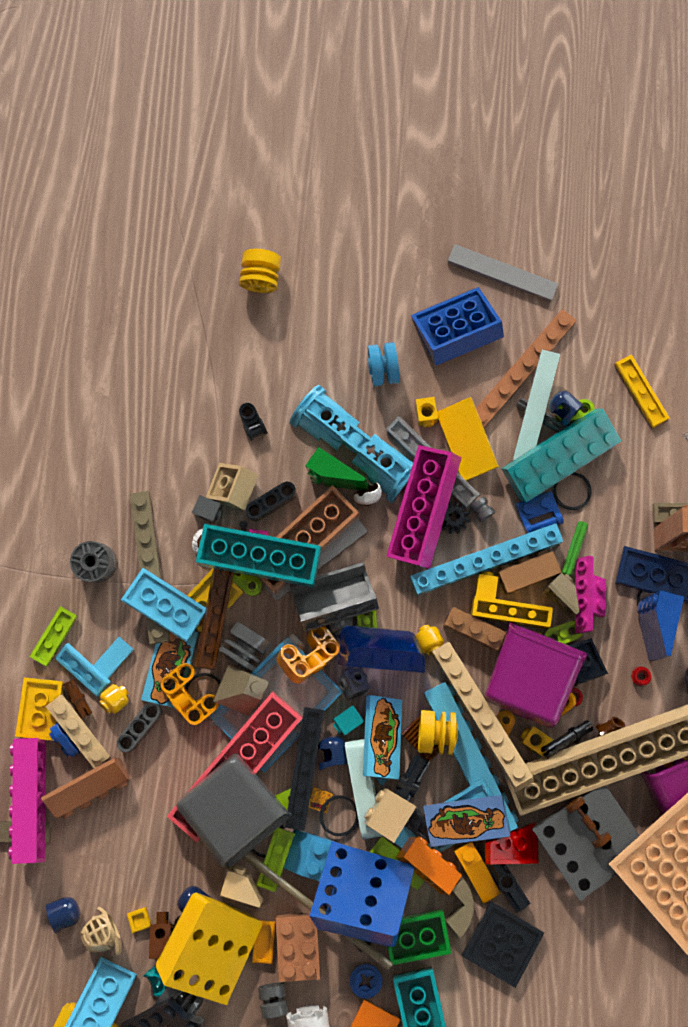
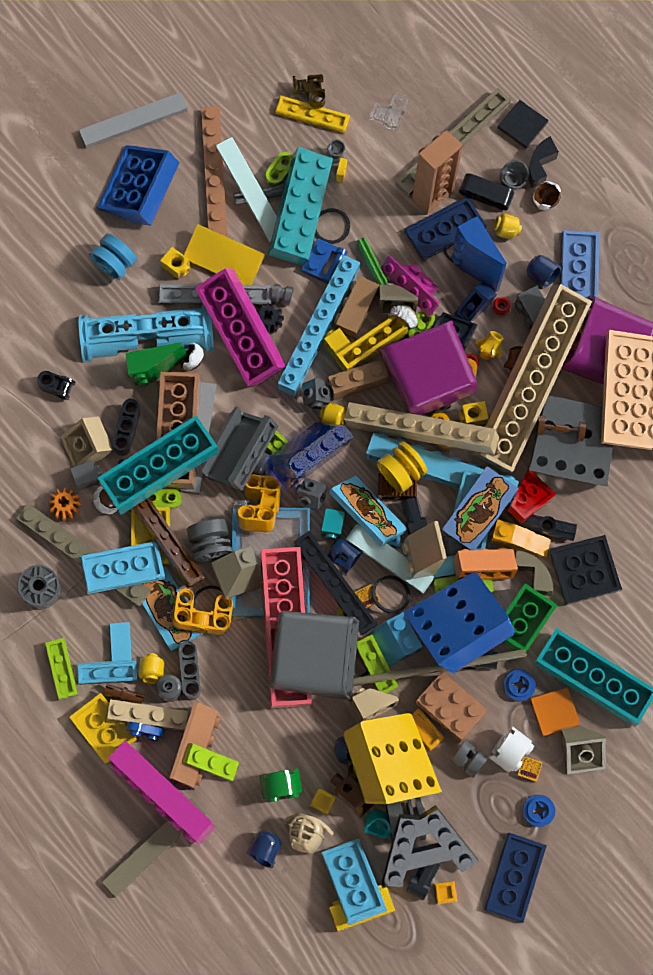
camera: 50 degrees left, 5 degrees down
black pin [541,720,593,758] -> none
dark blue helmet [549,391,583,427] -> none
none -> orange gear [48,487,81,521]
none -> dark grey head [156,674,182,702]
none -> lime plate [183,743,239,781]
none -> green brick [259,768,303,803]
none -> dark brown piece [293,74,326,109]
none -> dark grey brick [302,378,330,410]
none -> flat silver wheel [327,139,346,164]
none -> yellow tile [336,158,348,183]
none -> white hair [390,305,418,331]
none -> dark blue slope [454,282,497,322]
none -> yellow rock [476,331,504,360]
none -> dark grey brick [515,286,545,329]

